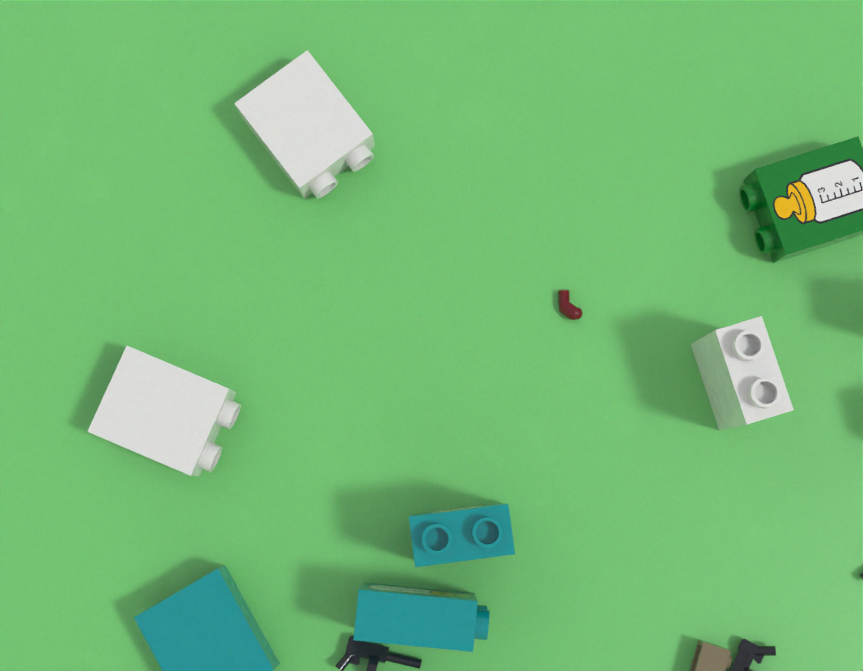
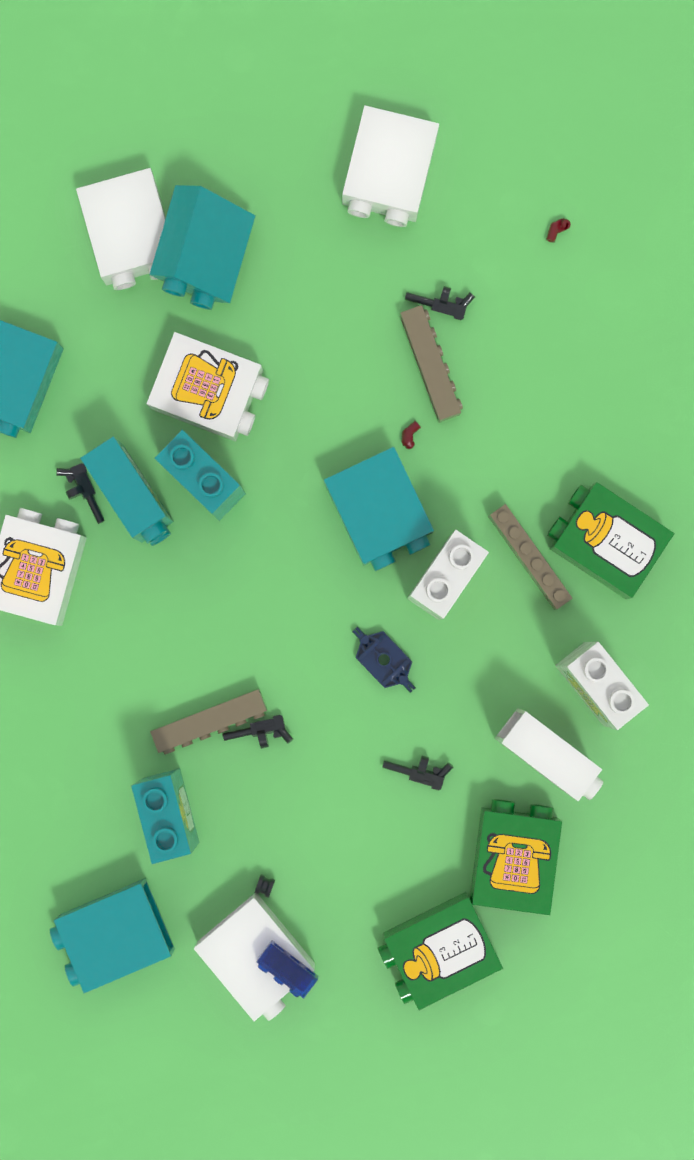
camera: 50 degrees right, 5 degrees up
none -> white brick [147,332,269,442]
none -> teal brick [149,185,256,310]
none -> teal brick [324,447,434,571]
none -> dark blue plate [352,627,416,693]
none -> dark tan brick [400,305,463,423]
none -> black piece [405,286,475,320]
none -> dark tan brick [488,504,573,610]
none -> dark red arm [546,218,571,243]

